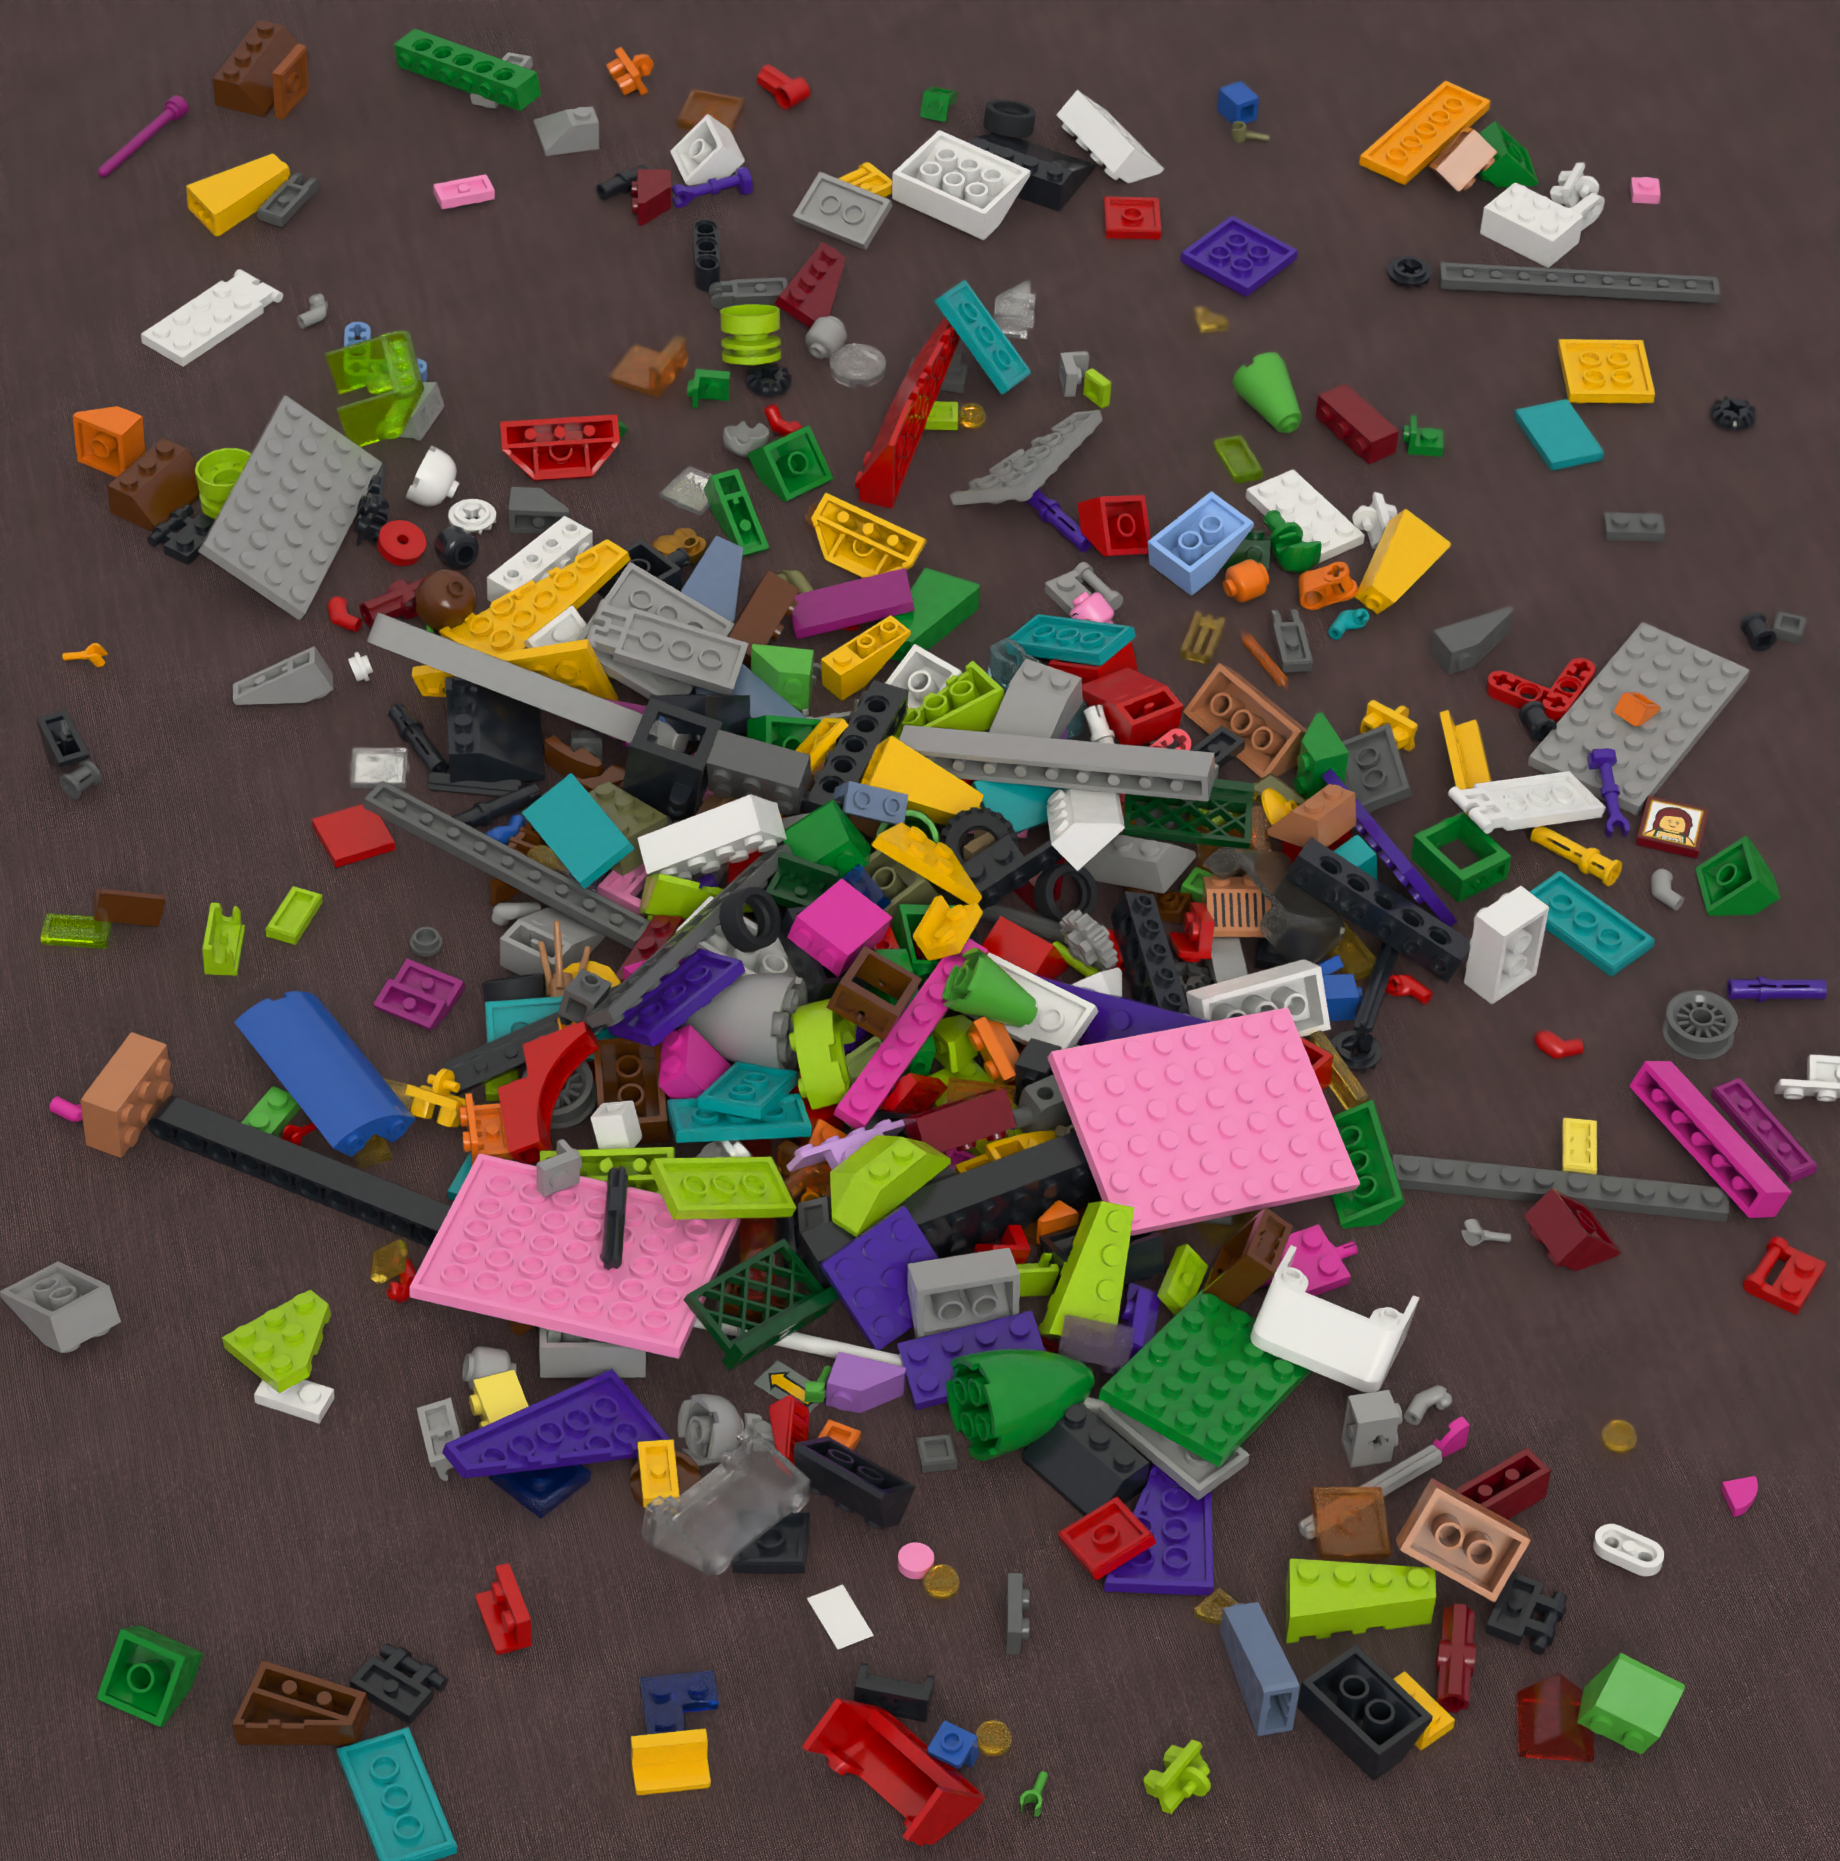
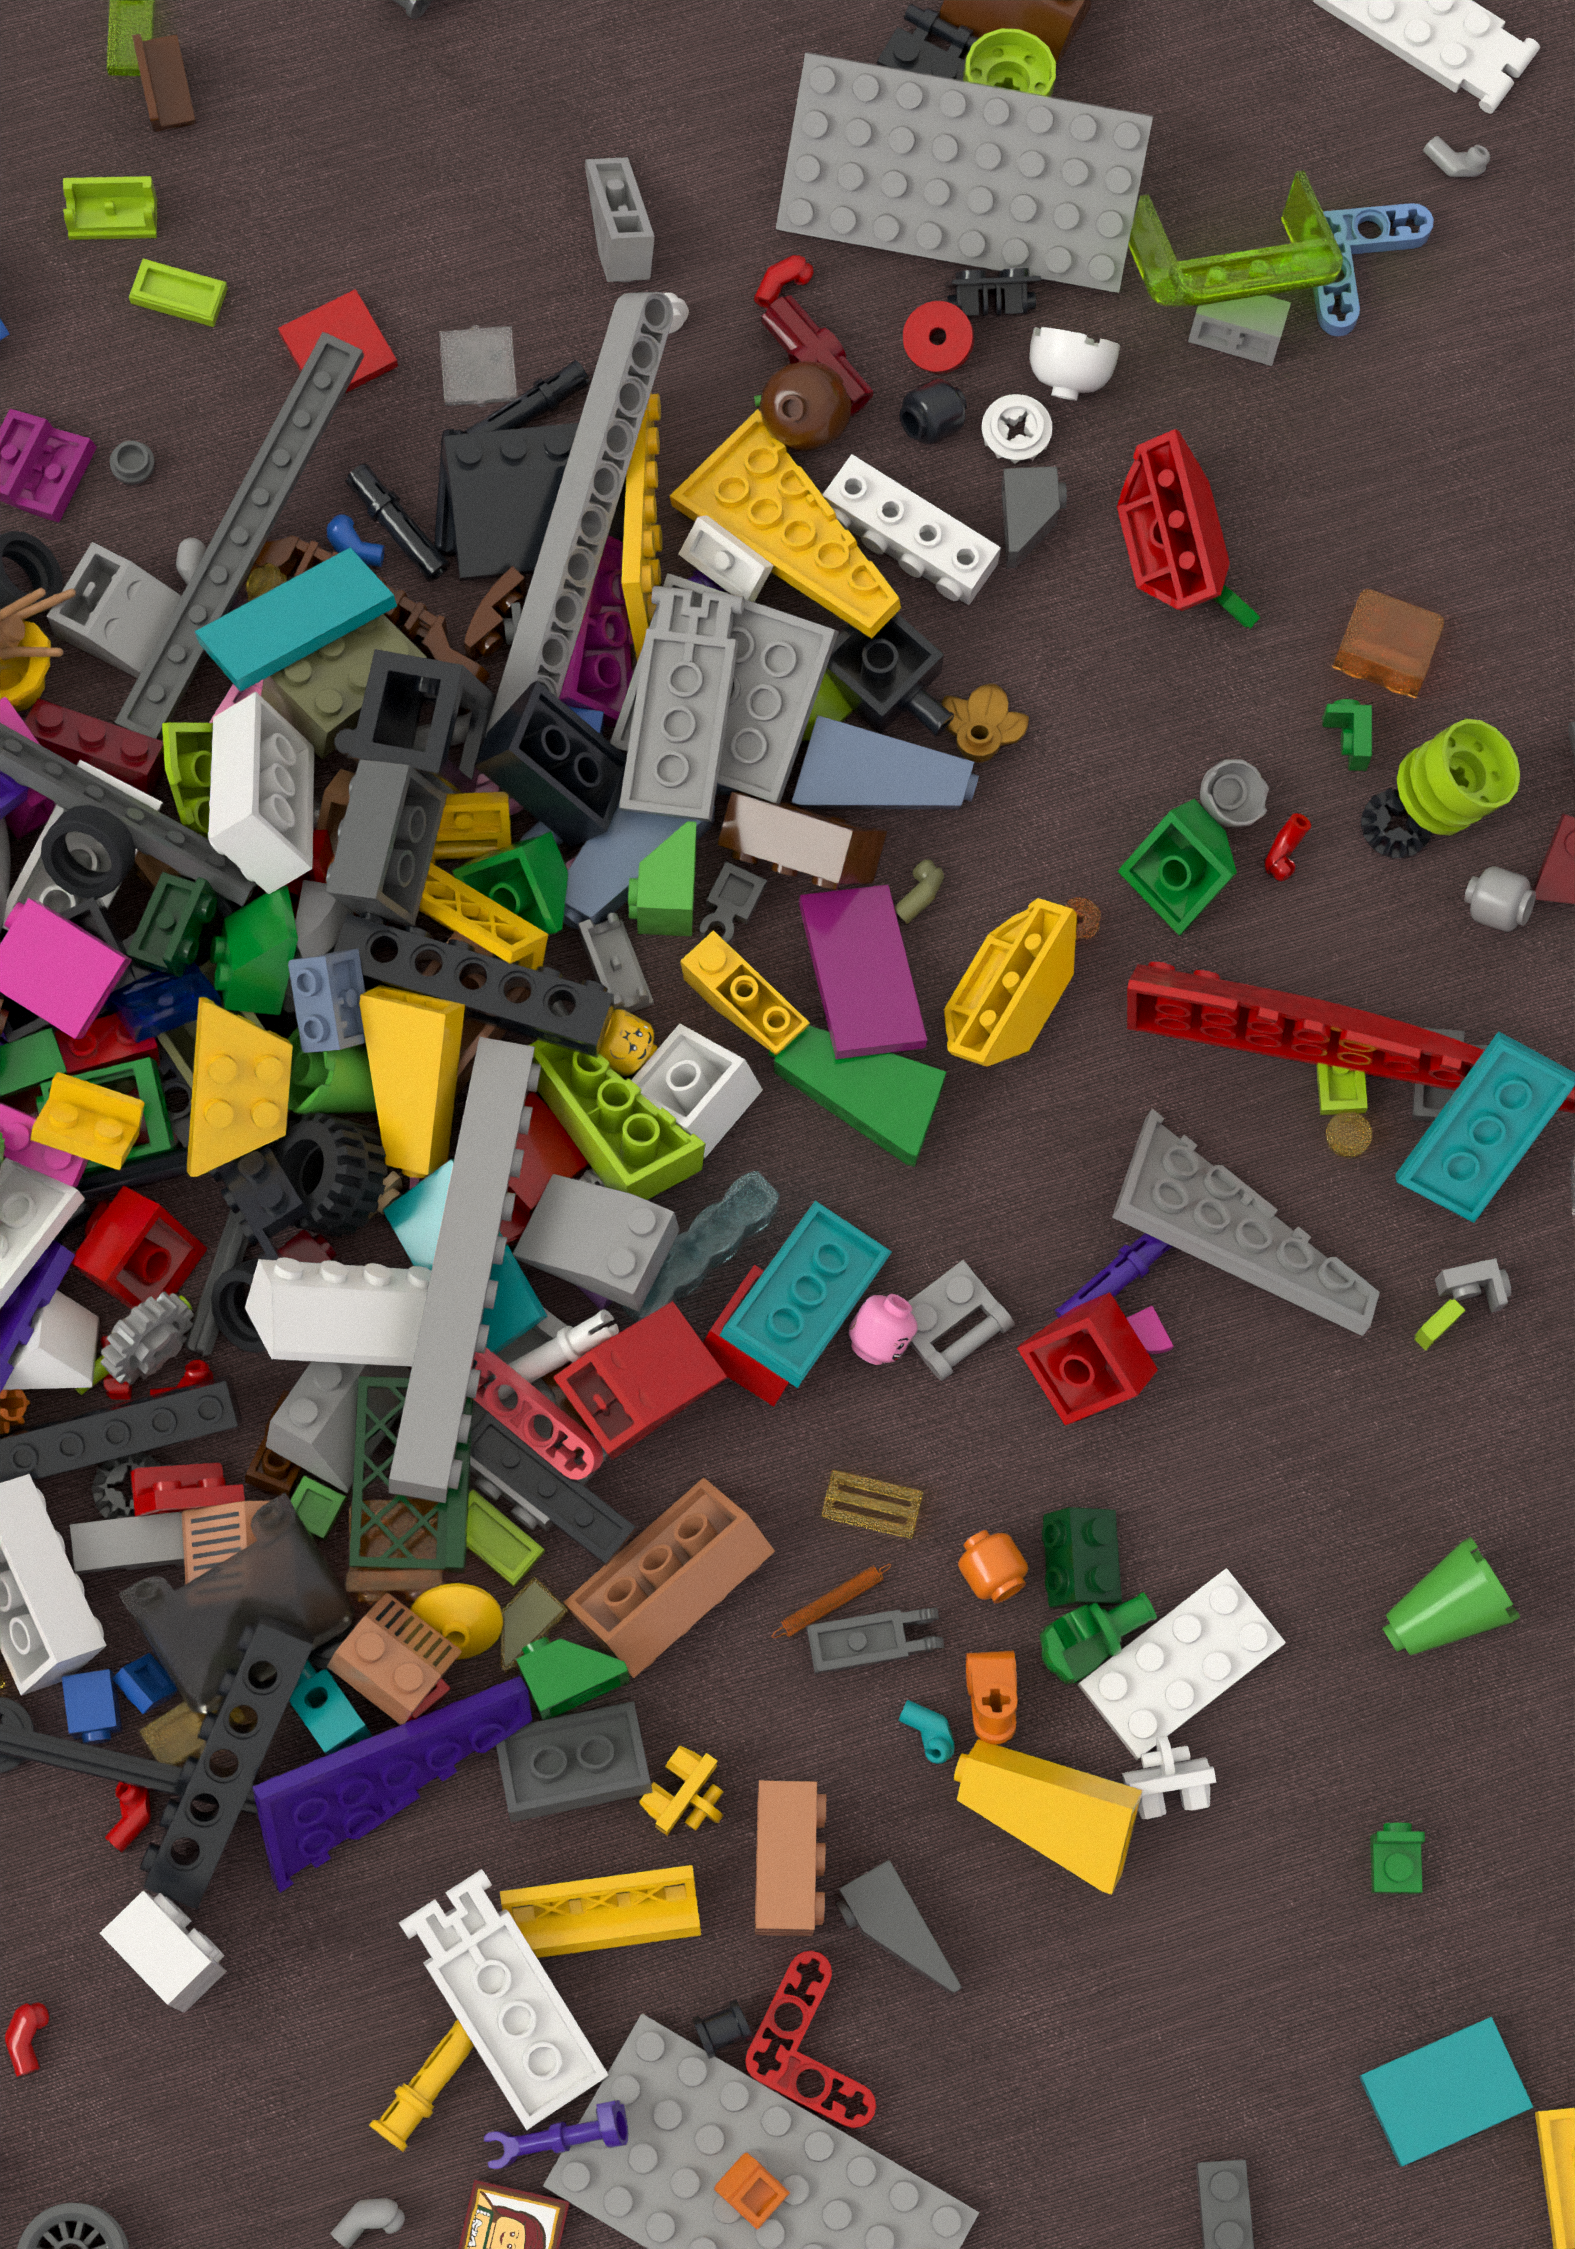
camera: 85 degrees right, 30 degrees up
clear piece [660,466,712,516] -> none
green slope [703,468,770,557] -> none
clear tile [829,344,886,387] -> none
light blue slope [1148,491,1254,596] -> none
clear neon green tile [1214,435,1263,484] -> none
dark red brick [1316,383,1399,465] -> none
green window [1411,812,1511,903] -> none
teal tile [1529,871,1655,977] -> none
none -> nougat brick [755,1780,826,1937]

